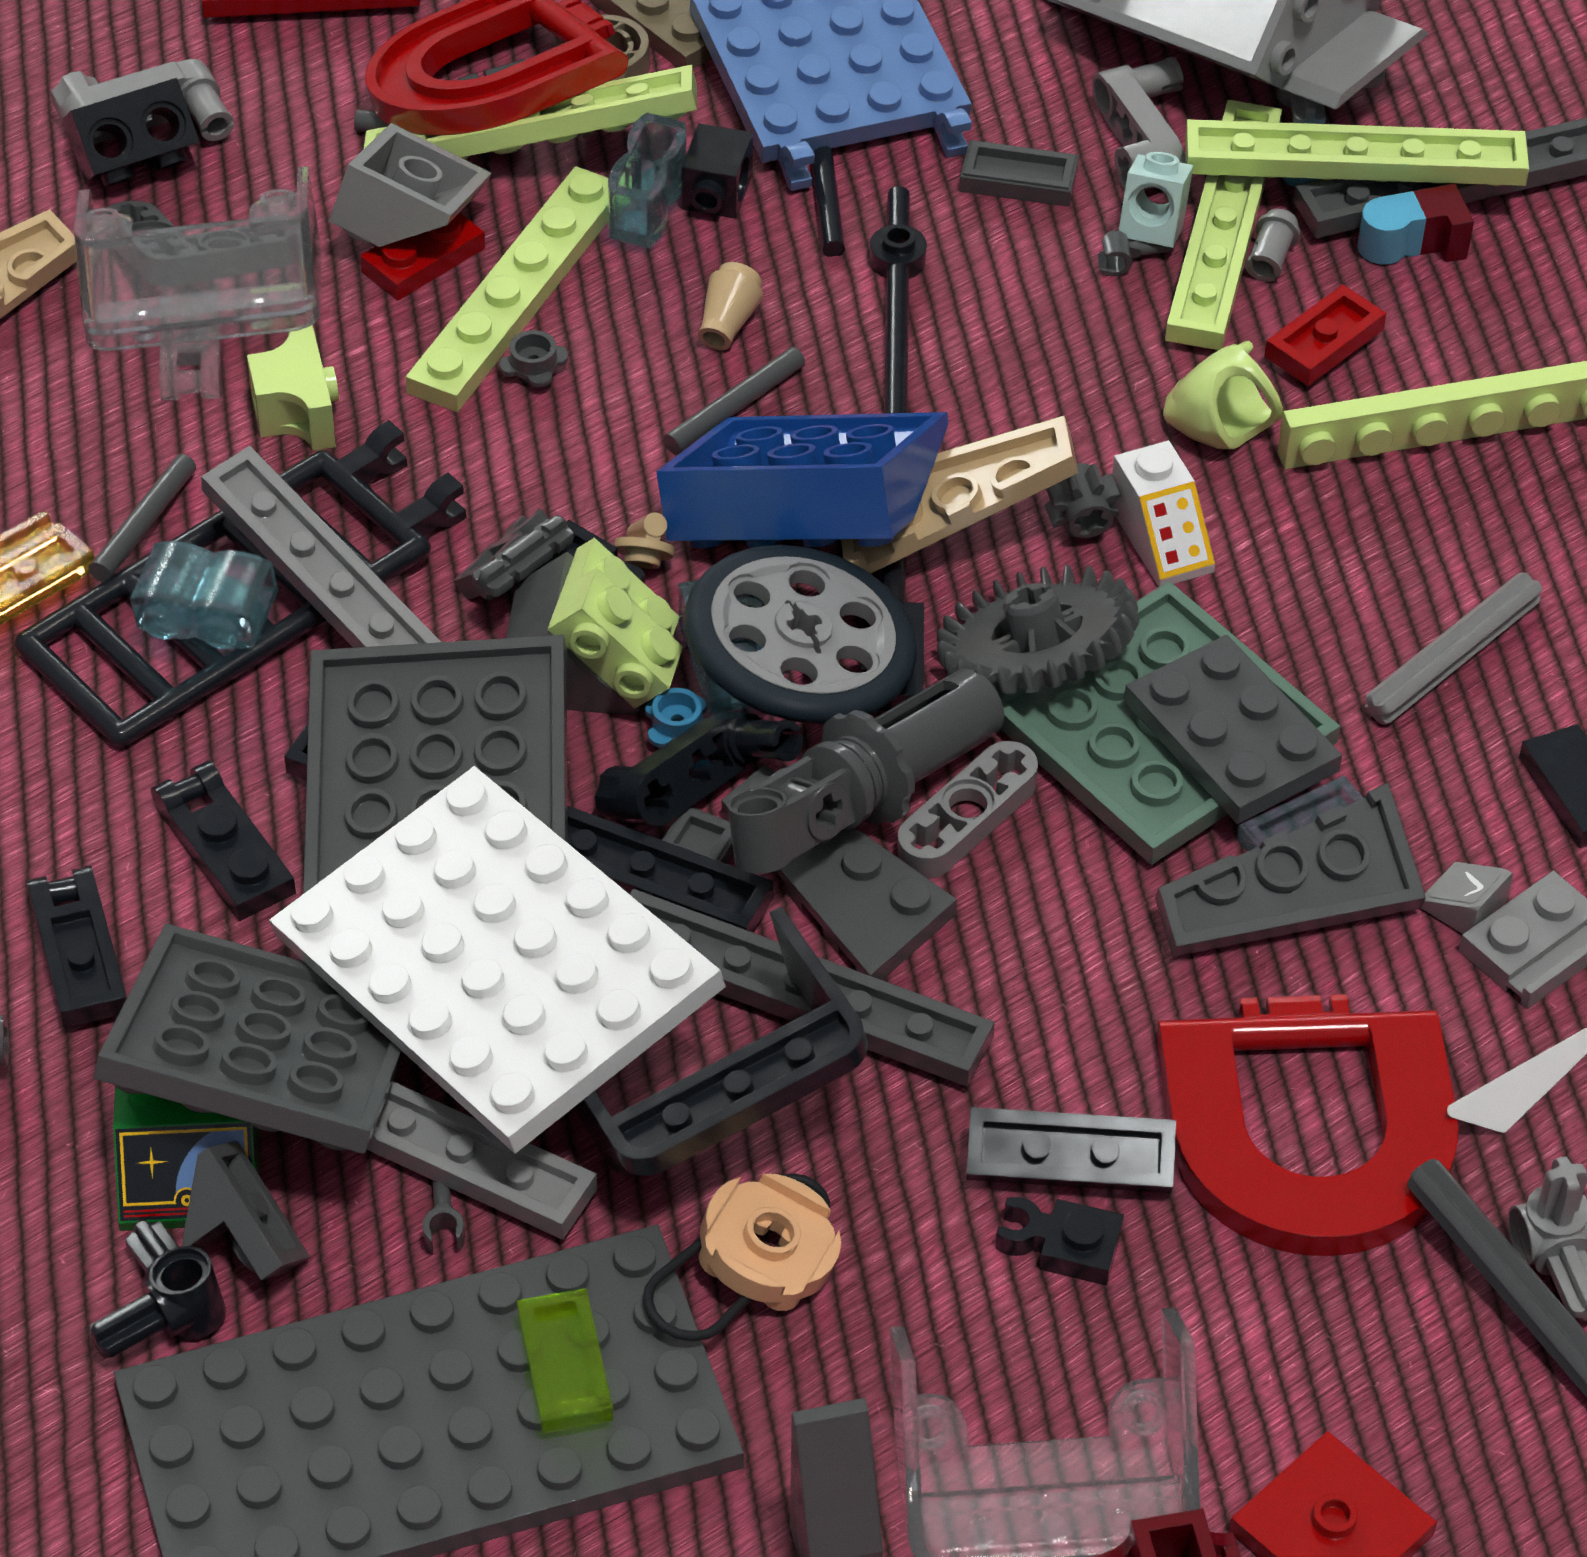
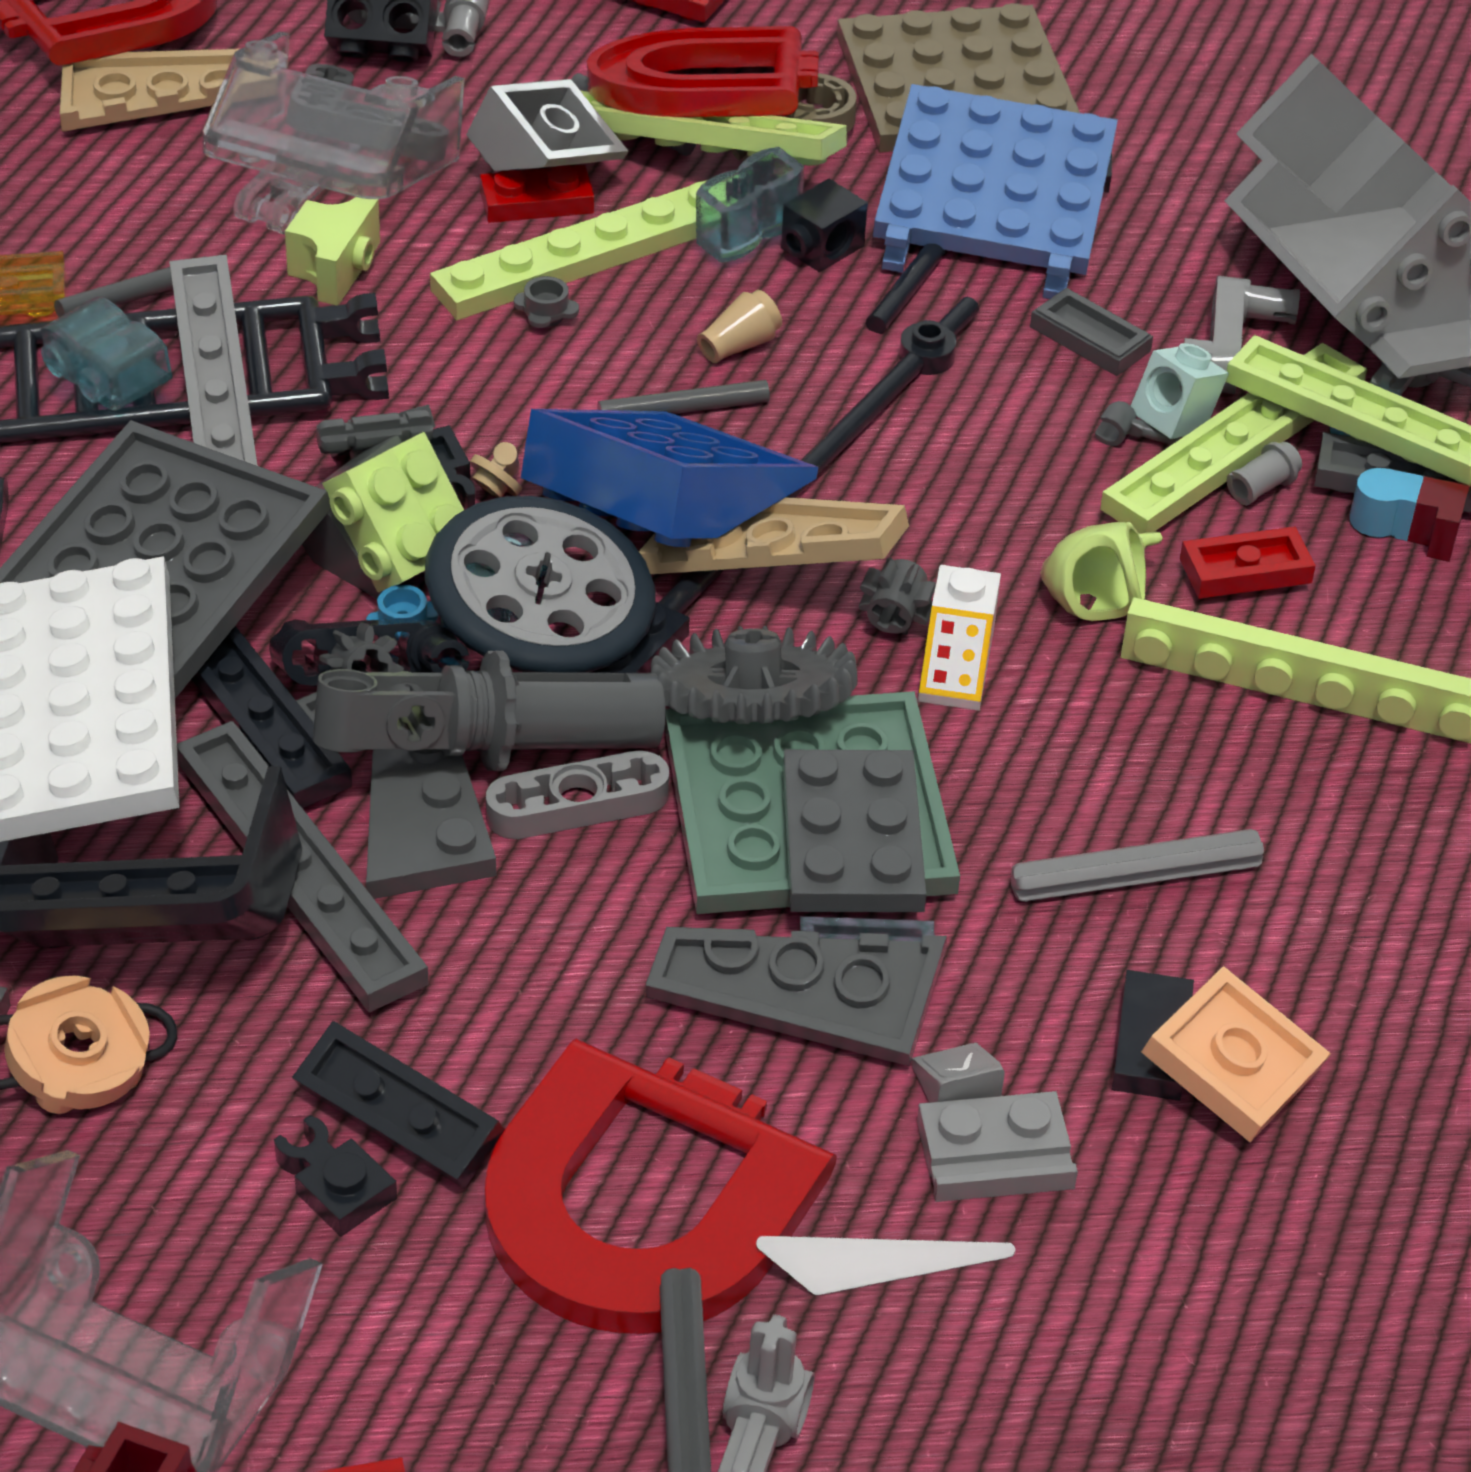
camera: 30 degrees right, 5 degrees down
none -> dark grey gear [319,622,404,672]

